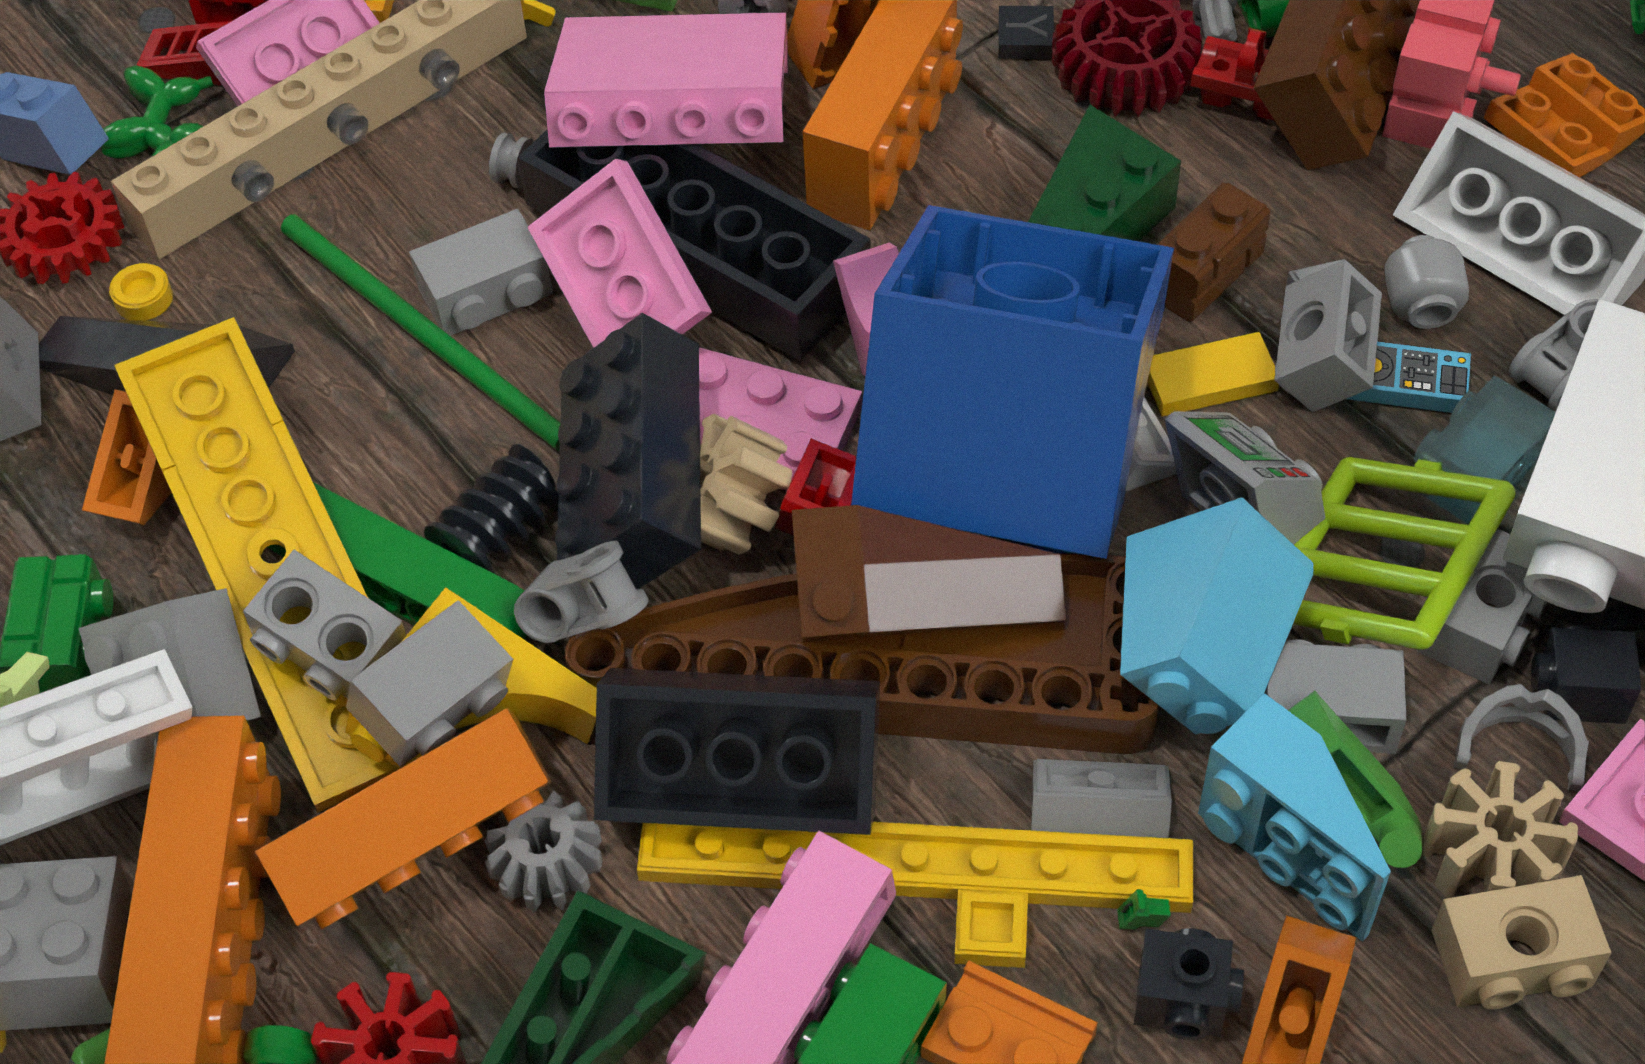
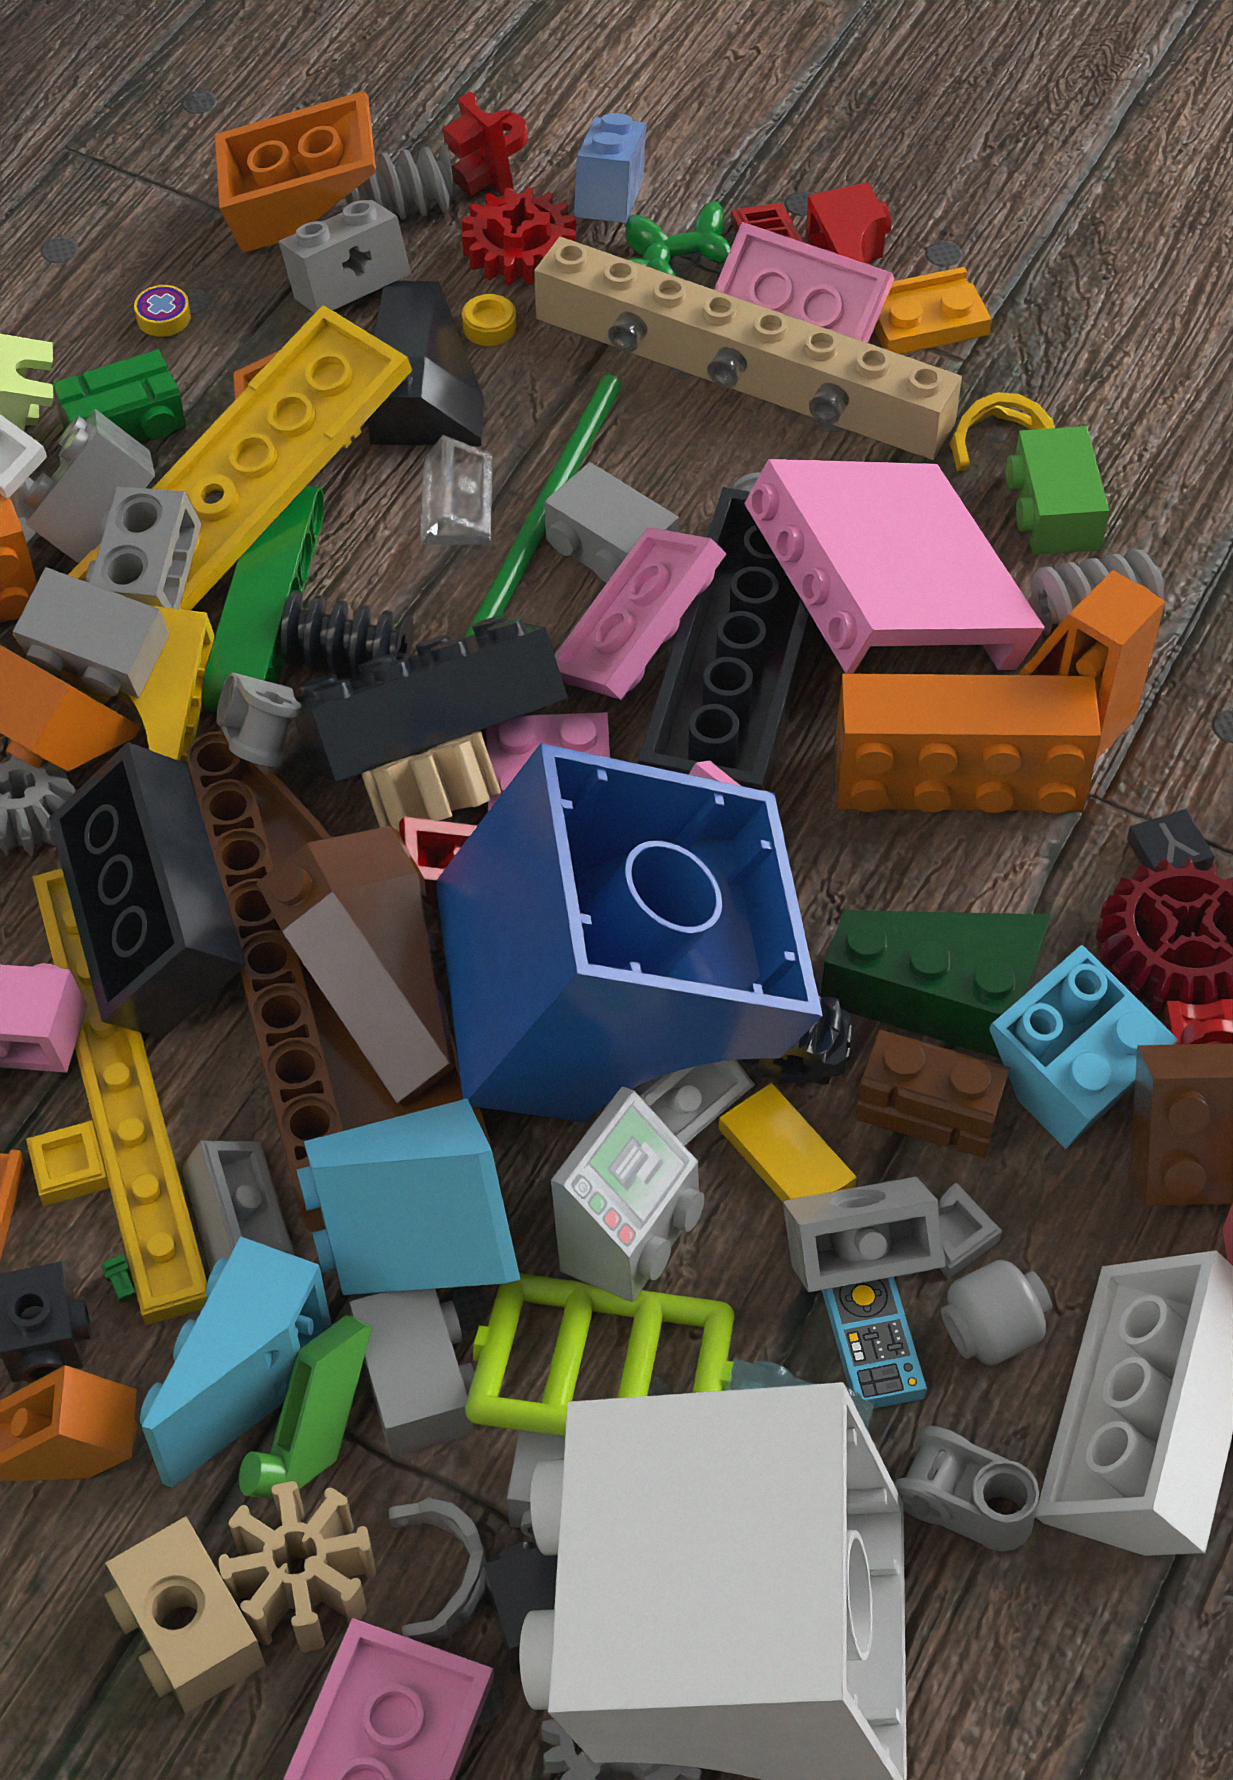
camera: 65 degrees right, 0 degrees up
none -> clear slope [420,435,493,545]
none -> medium azure slope [989,945,1178,1149]

